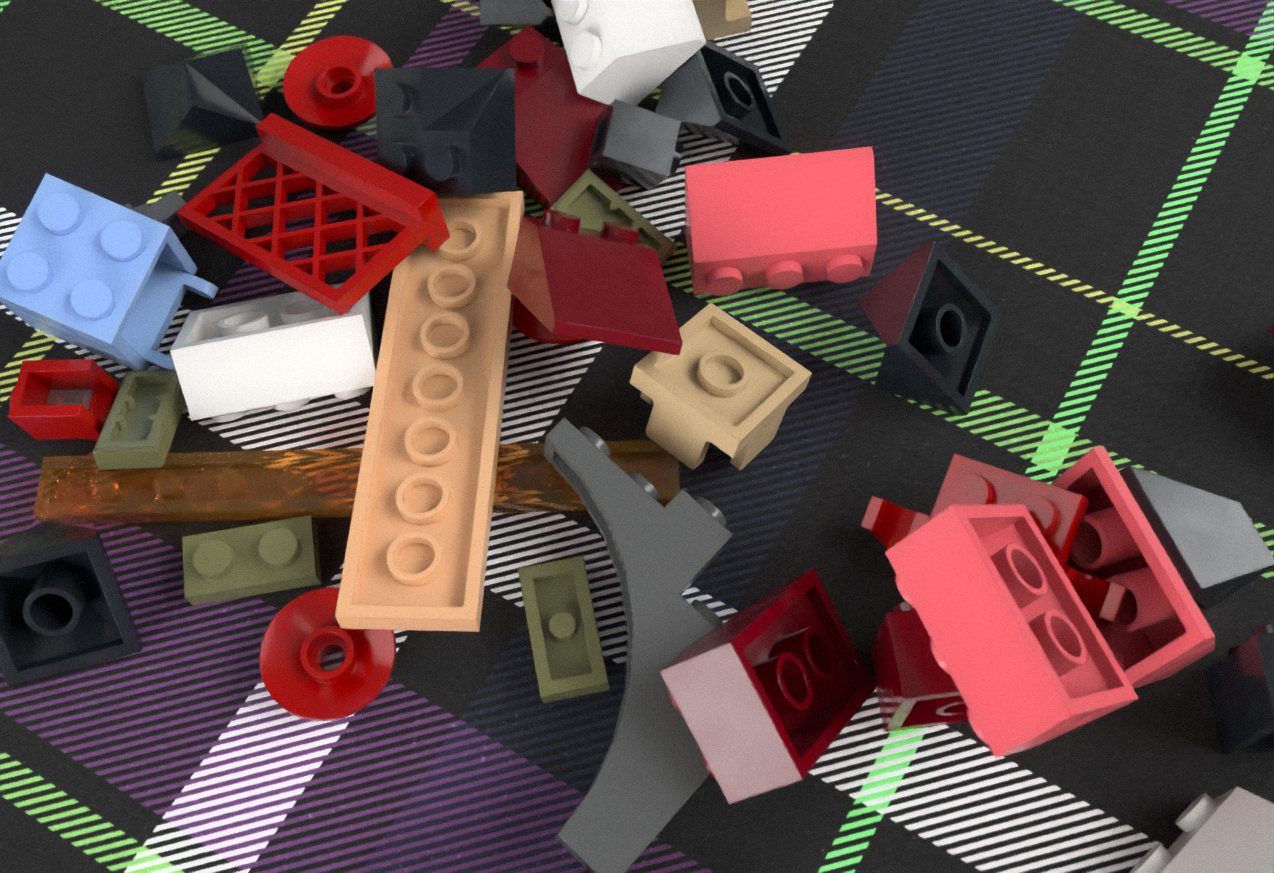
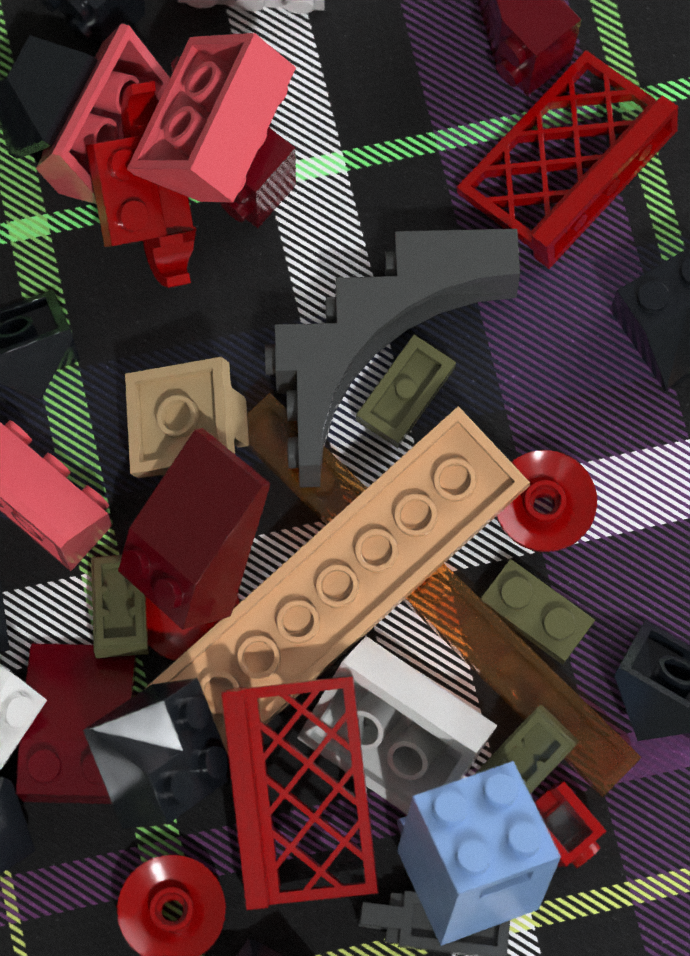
camera: 140 degrees left, 10 degrees up
black brick [586,99,683,190] -> none
dark red slope [660,568,876,804] -> none

